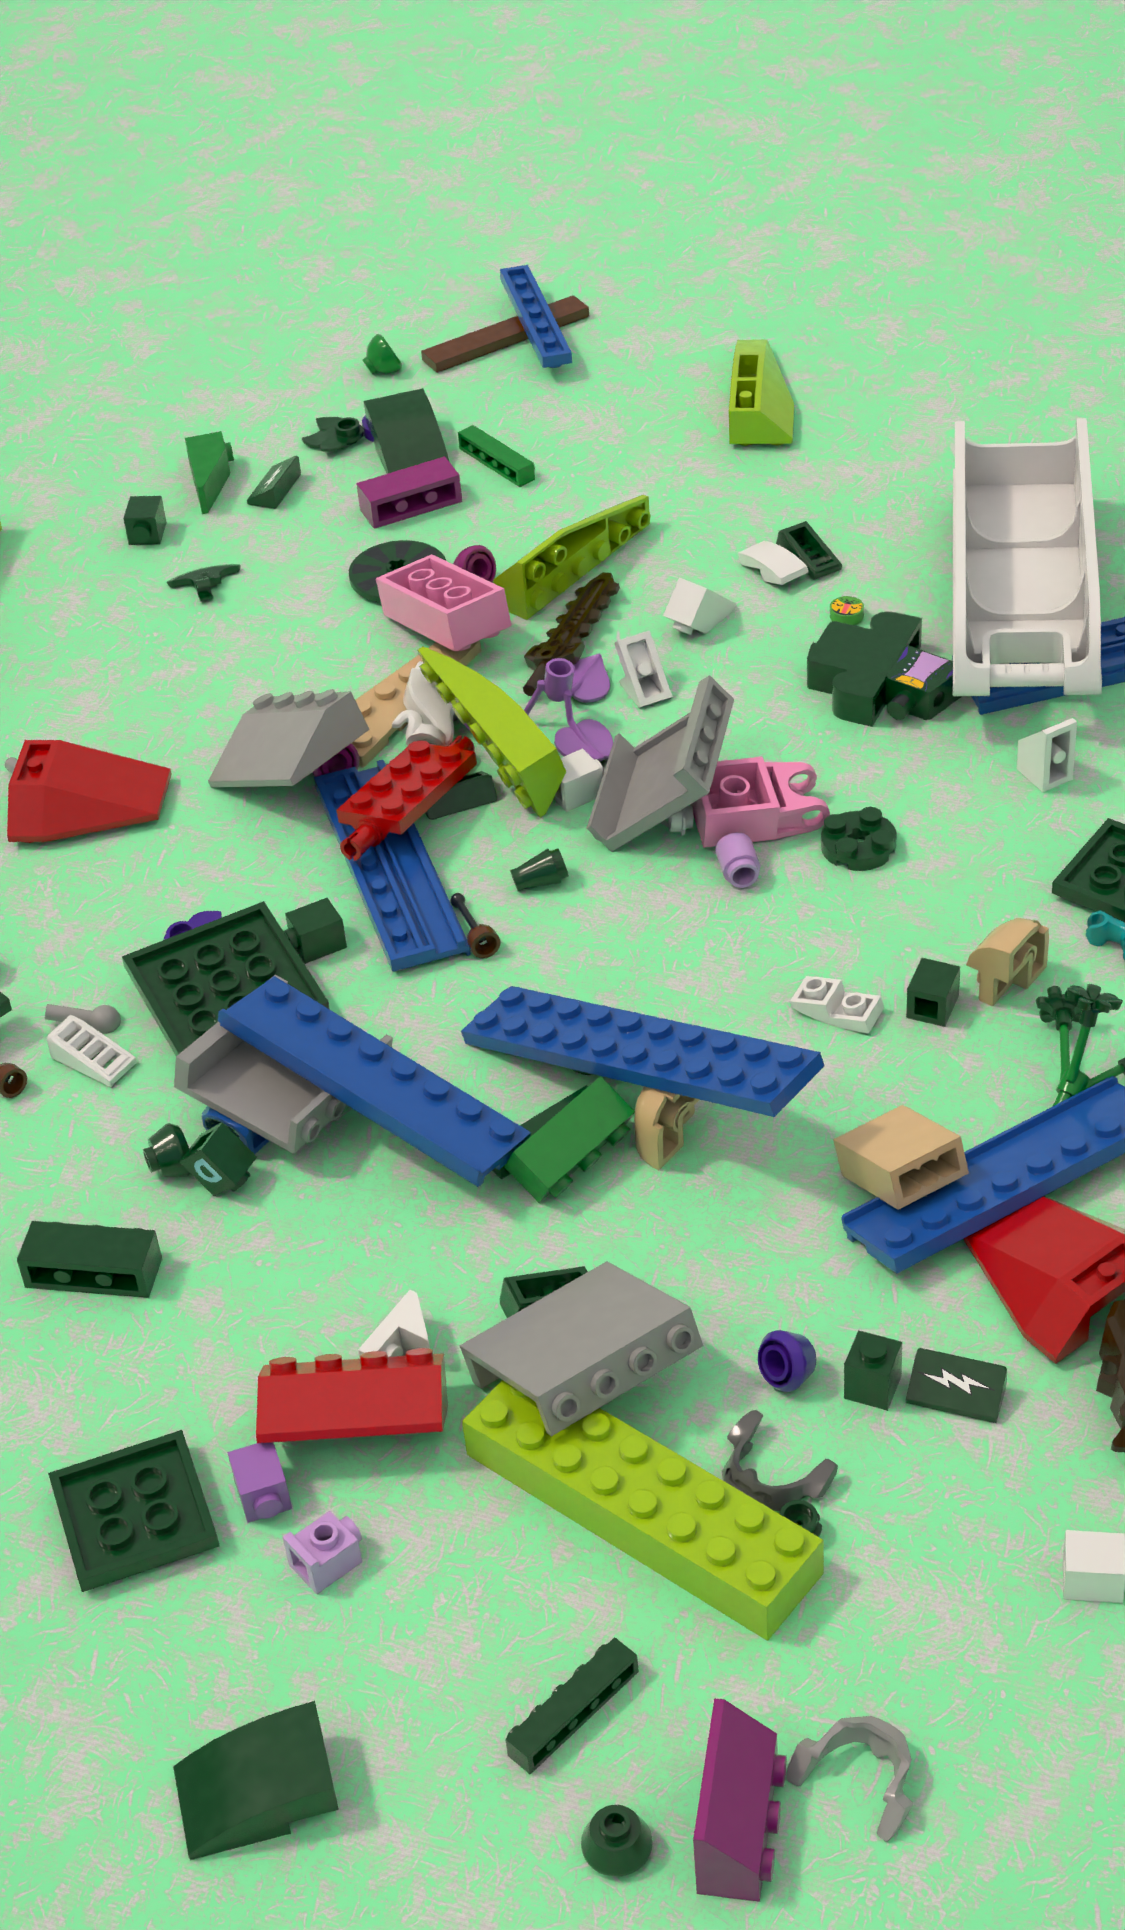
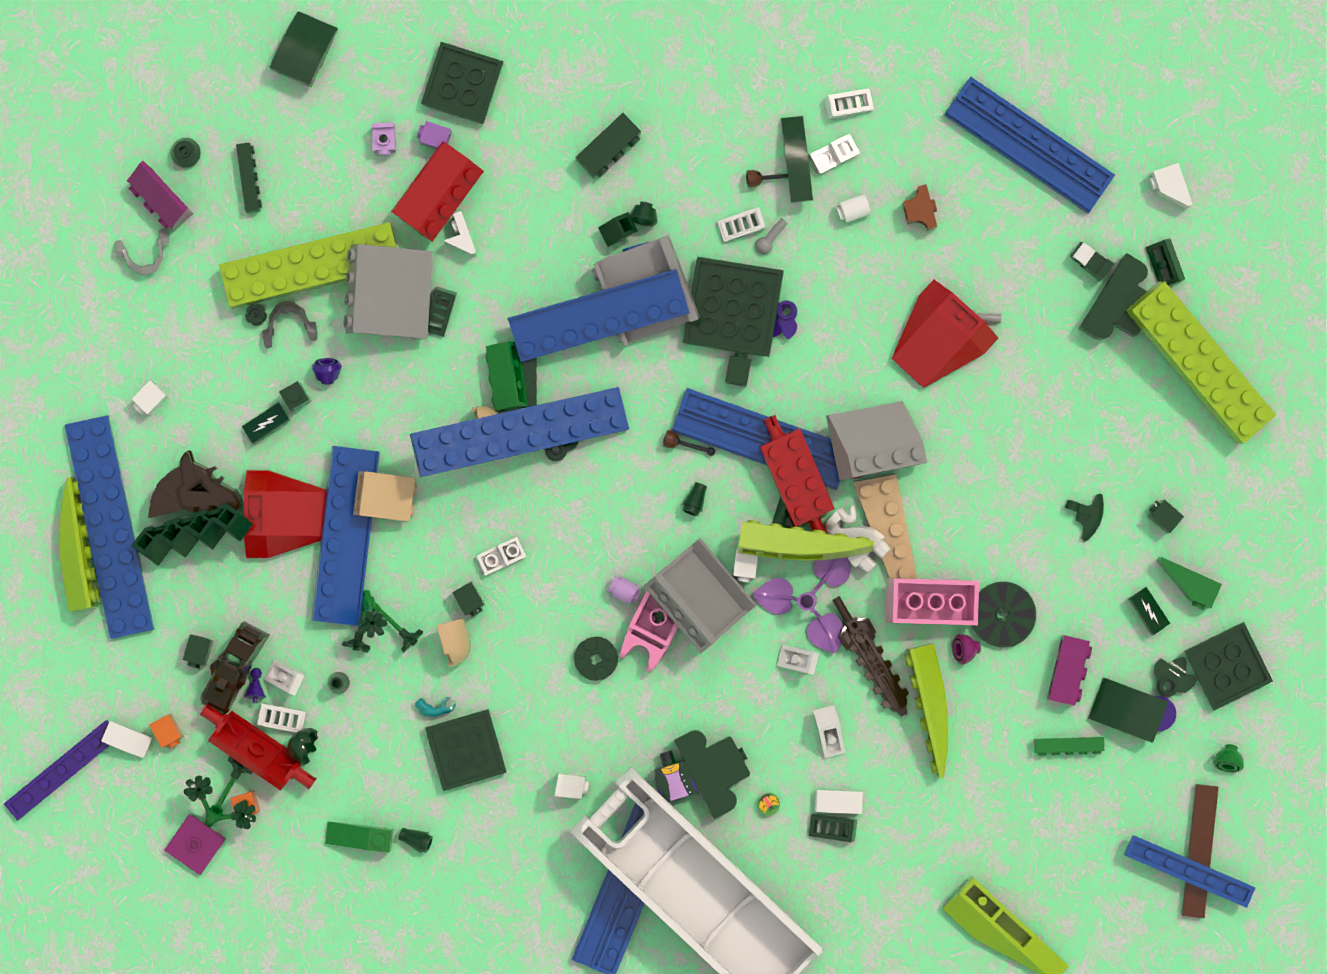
camera: 120 degrees right, 45 degrees up
none -> dark green plate [1184,622,1273,710]

